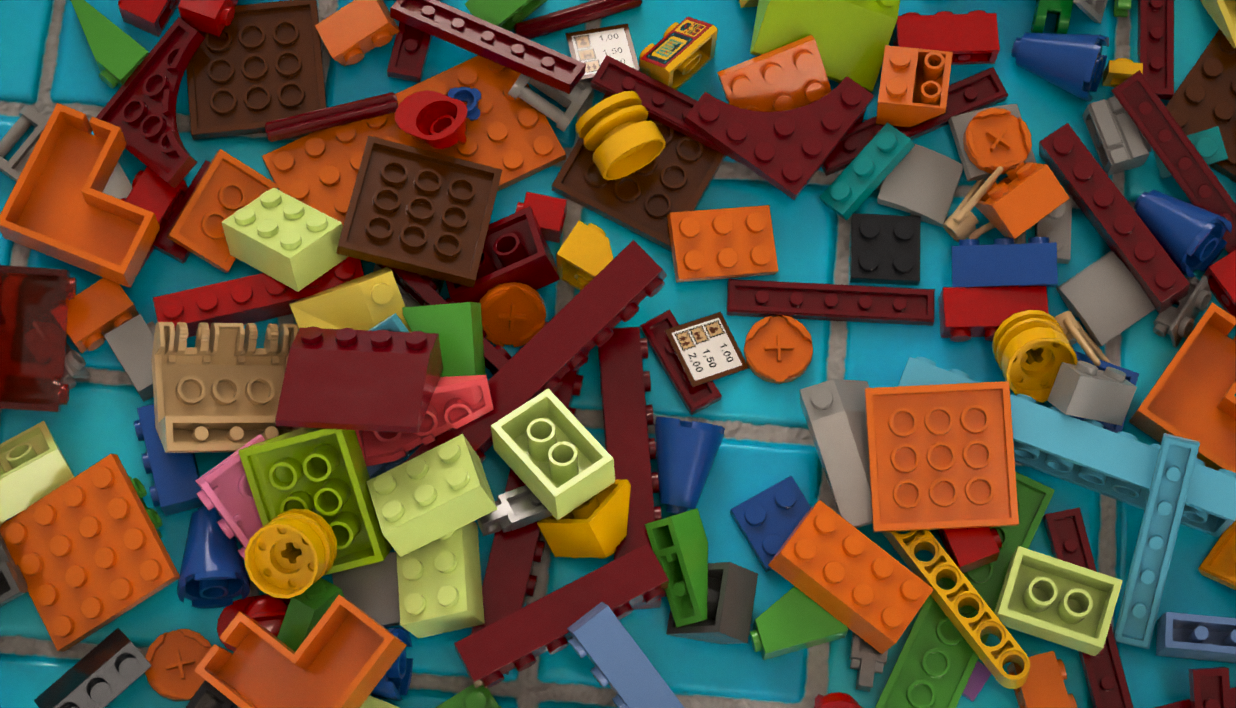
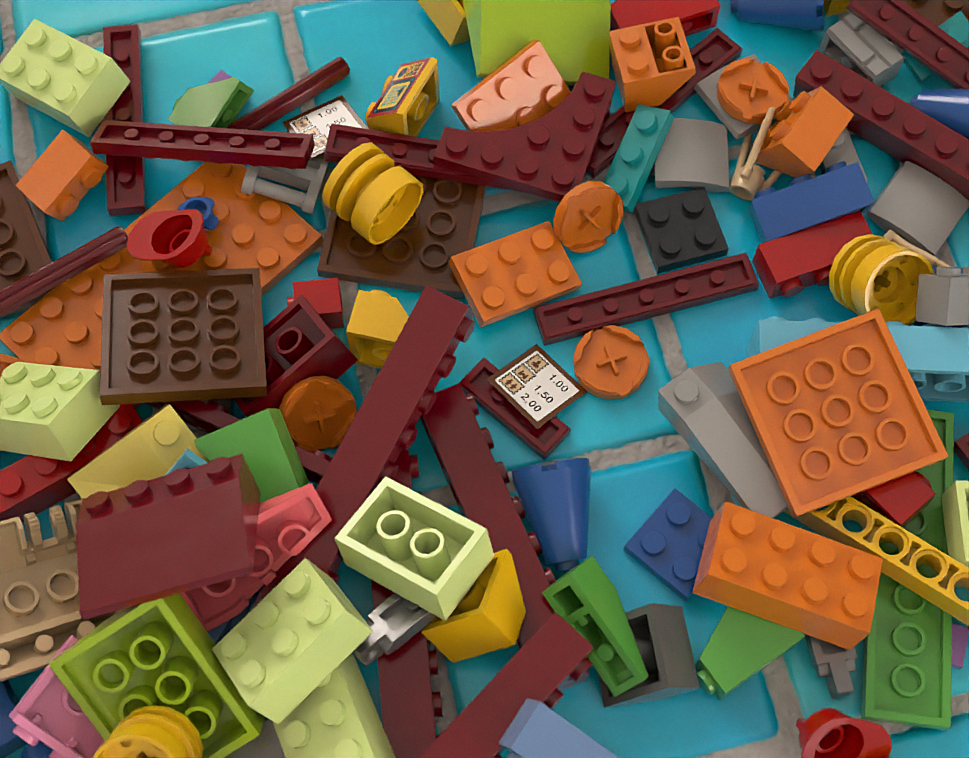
camera: 15 degrees left, 5 degrees down
none -> orange tile [553,181,623,253]

